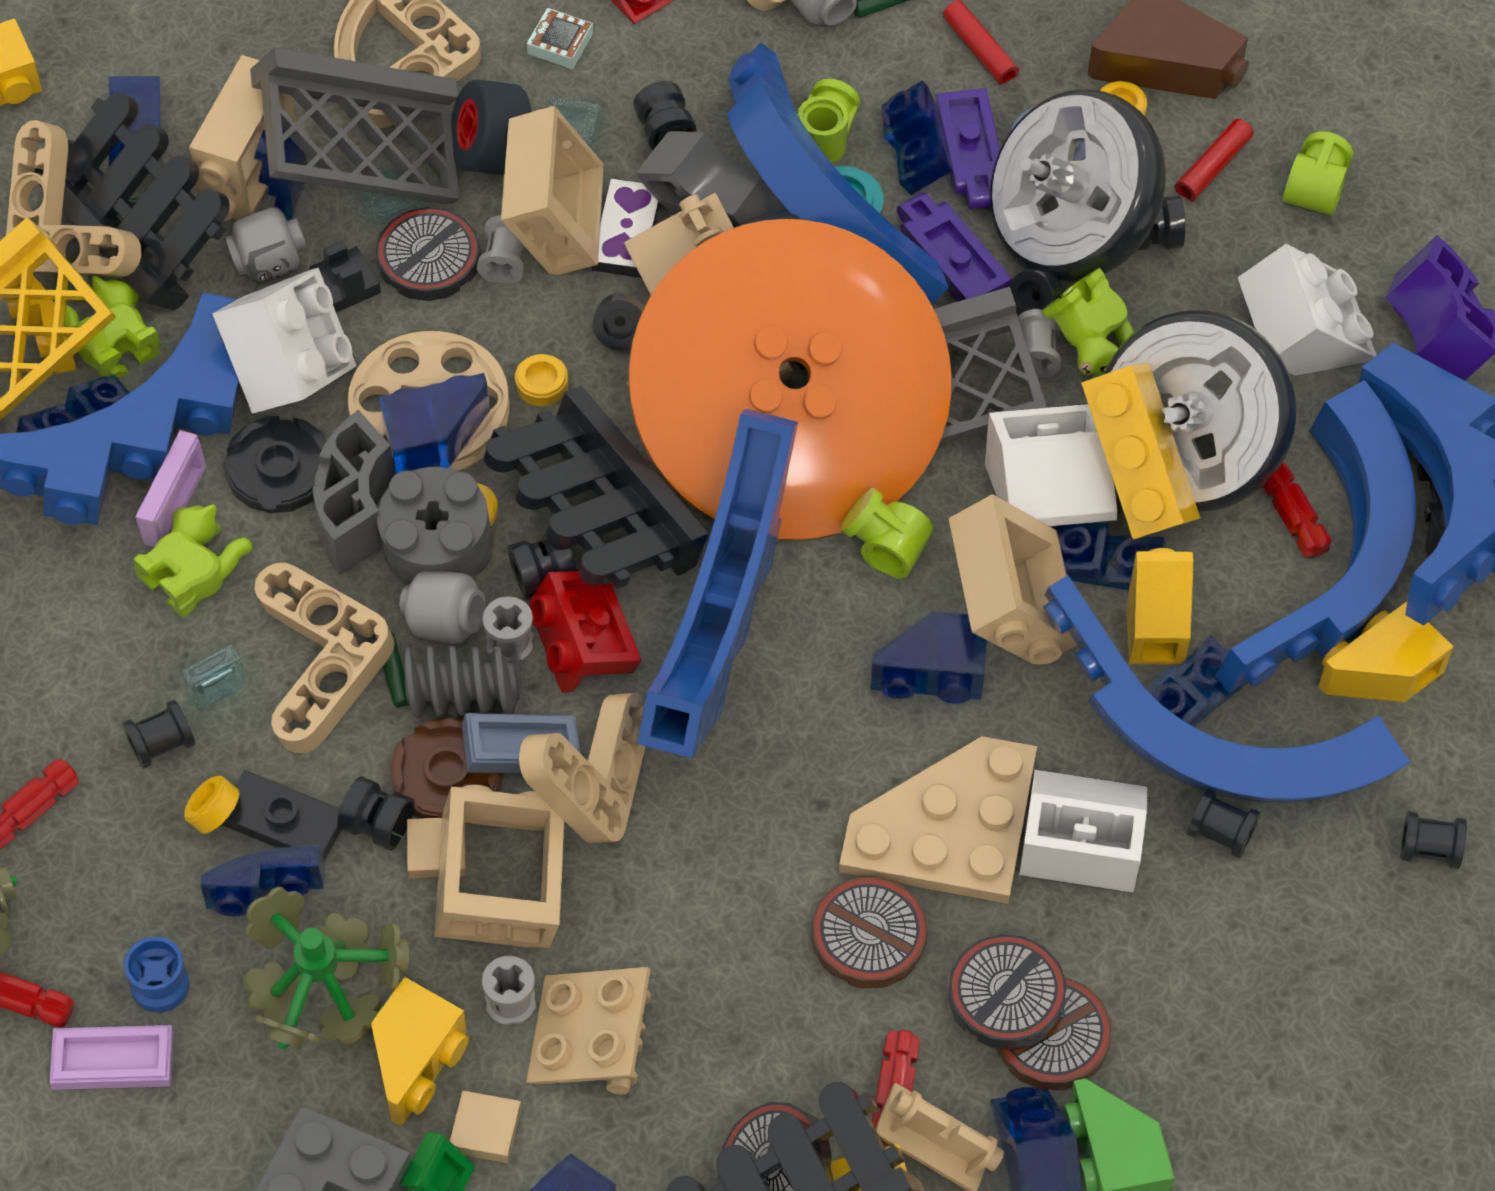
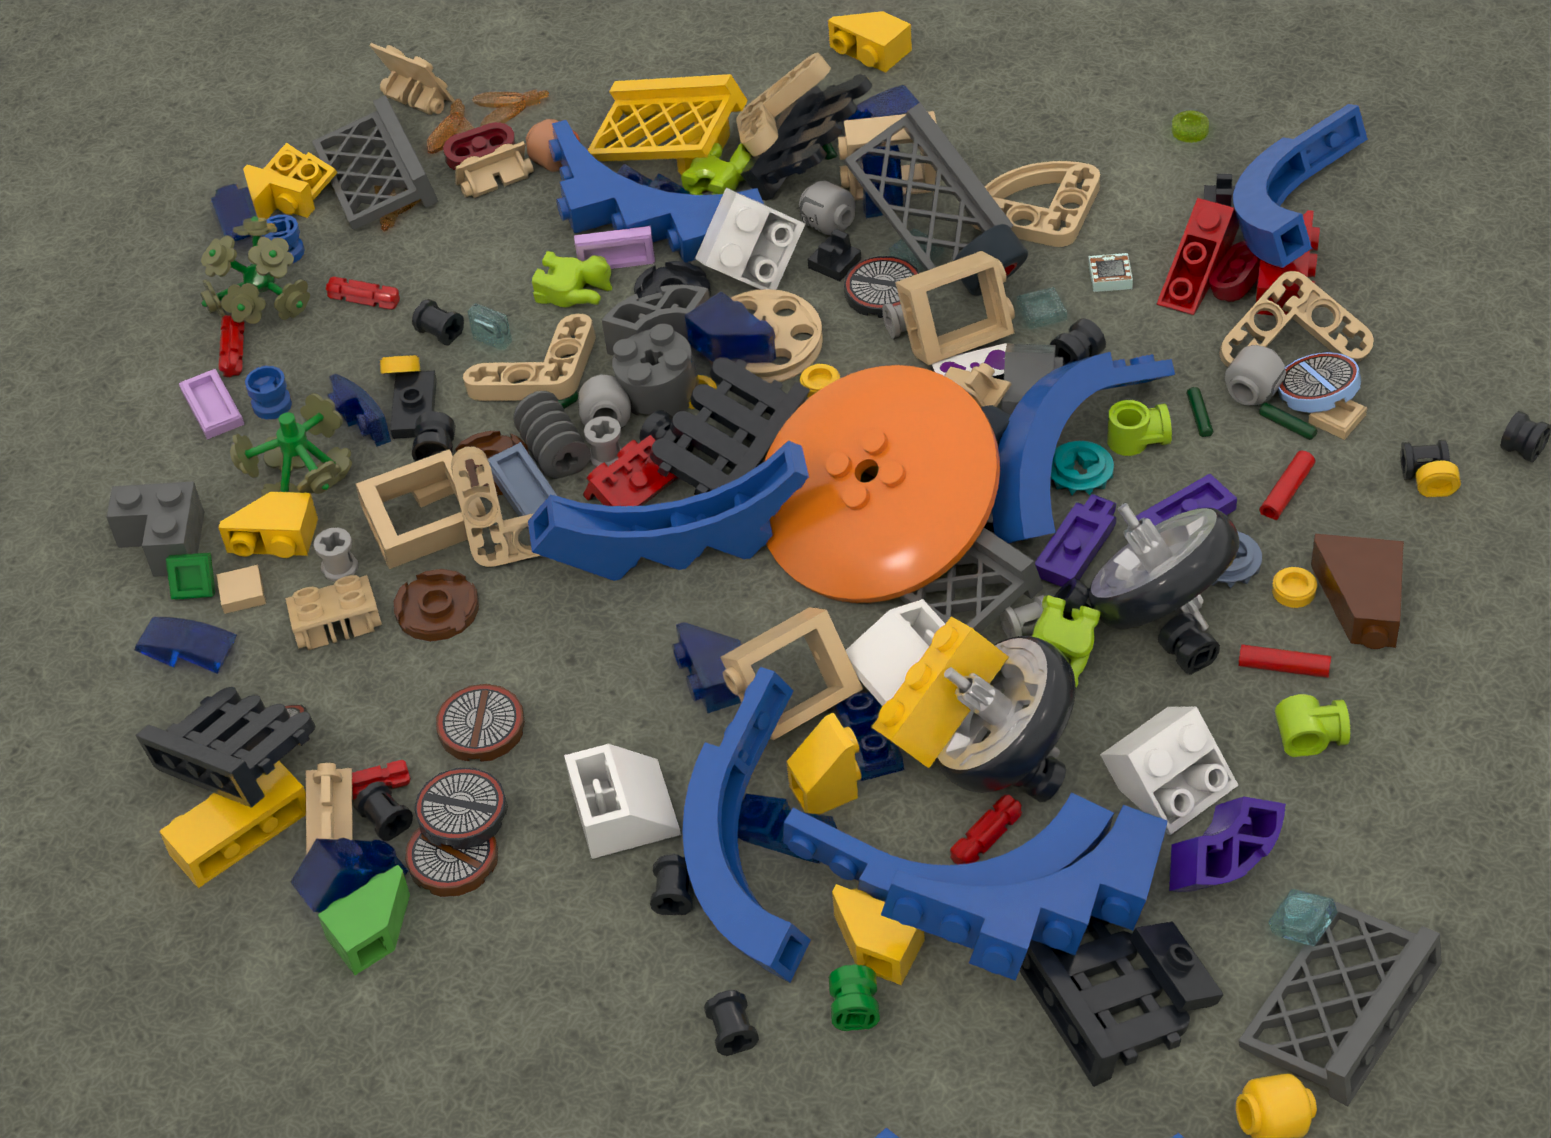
camera: 70 degrees right, 10 degrees down
tan plate [839,736,1037,904] -> none
lime piece [840,488,934,579] -> none
clear blue slope [881,80,953,195] -> none
none -> black bush [354,781,413,841]
none -> reddish brown tile [394,569,479,642]
none -> green wheel [828,964,880,1031]
none -> dark green piece [1186,387,1214,437]

